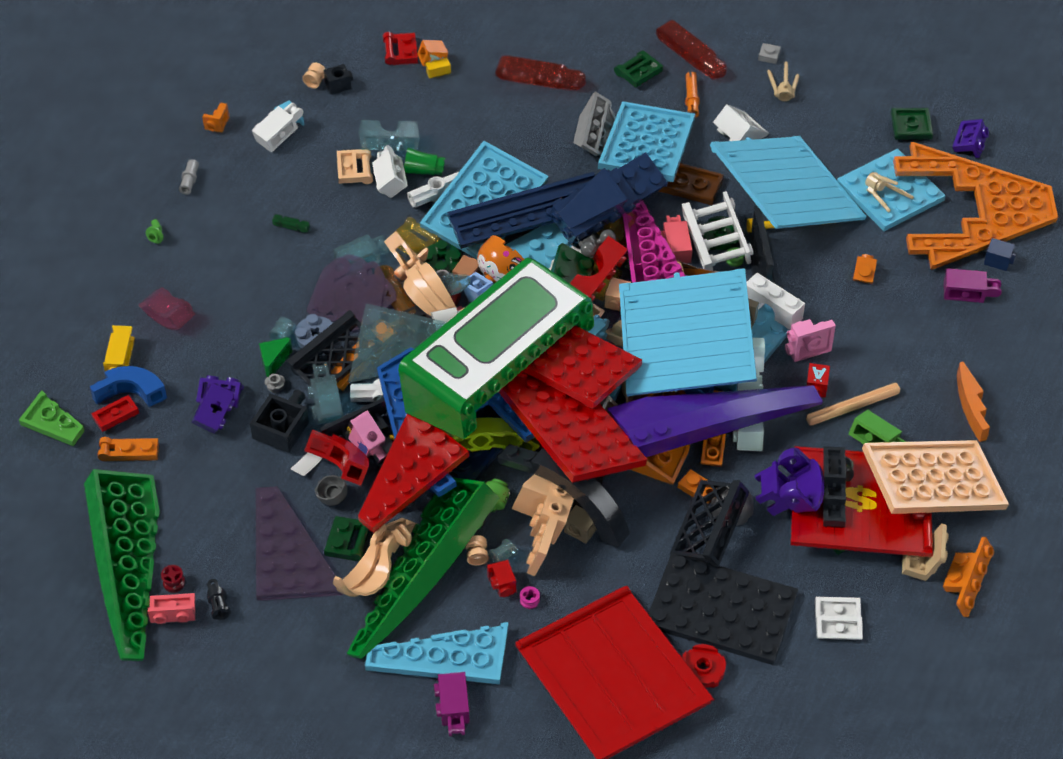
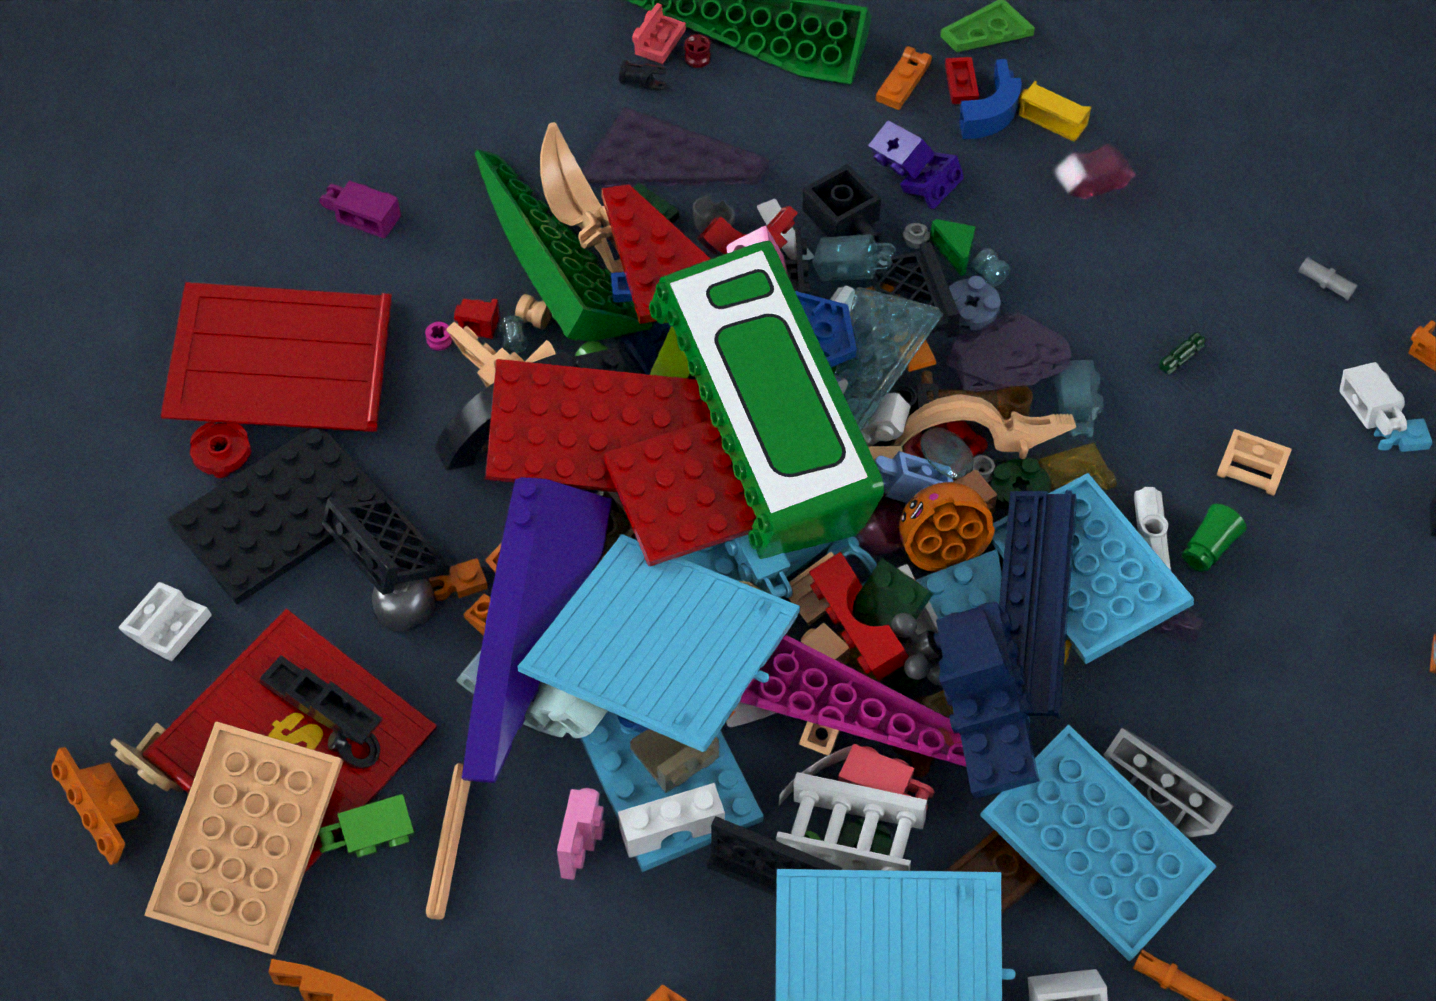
camera: 120 degrees right, 5 degrees up
bright green plate [145,219,164,244] -> none
clear light blue arch [358,120,420,151] -> none
medium azure wing [365,622,509,685] -> none
white brick [372,145,408,198] -> none
yellow piece [426,58,451,78] -> none
clear red piece [495,55,586,90] -> none
dark green plate [614,50,663,88] -> none
dark purple piece [754,447,824,516] -> none
red brick [806,363,830,398] -> none

